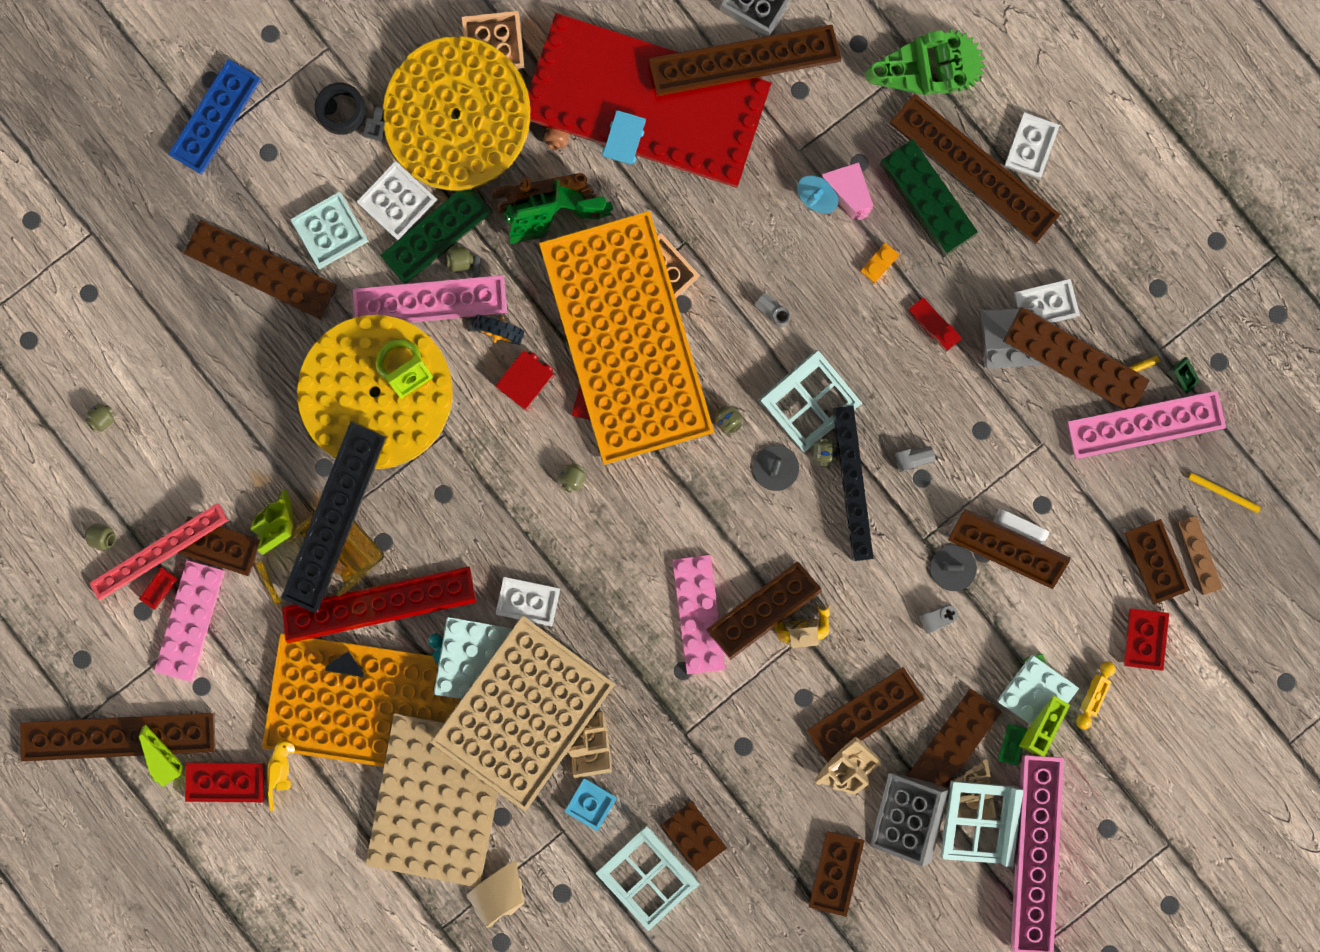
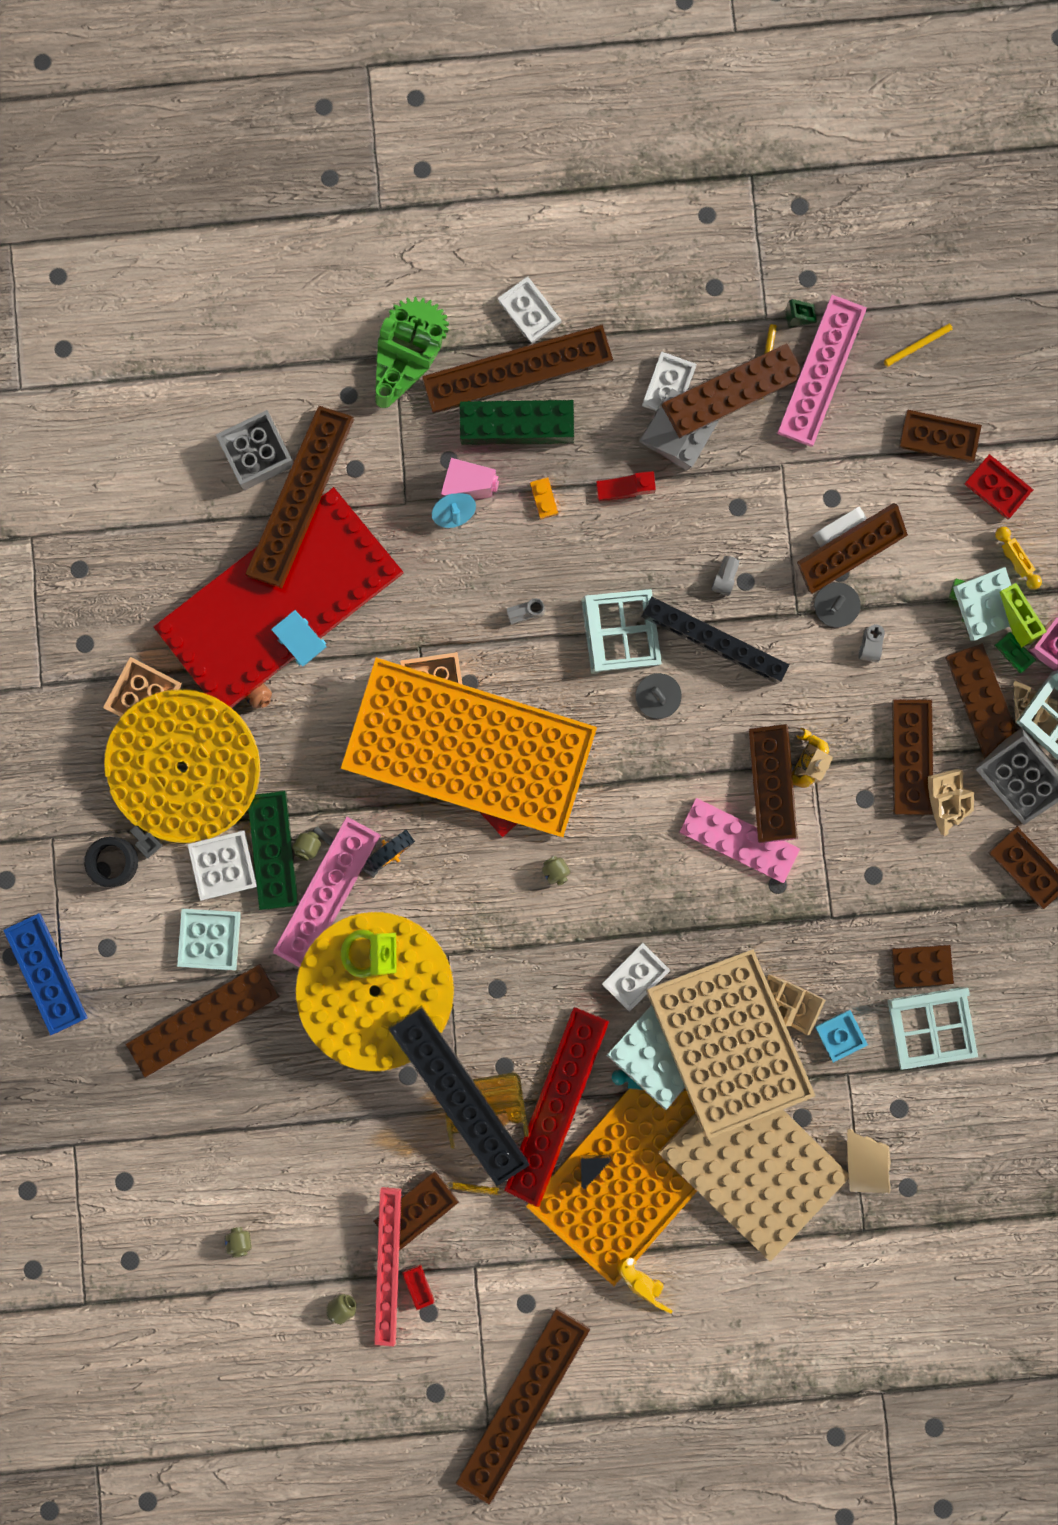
camera: 55 degrees left, 0 degrees up
lime slope [139,725,184,787] -> none
bright pink plate [154,560,225,682] -> none
red plate [185,762,265,803] -> none
lime slope [250,489,293,555] -> none
green piece [492,173,613,245] -> none
red panel [495,350,555,411] -> none
olive head [714,405,743,434] -> none
olive head [813,439,838,466] -> none
medium nougat plate [1177,516,1223,595] -> none

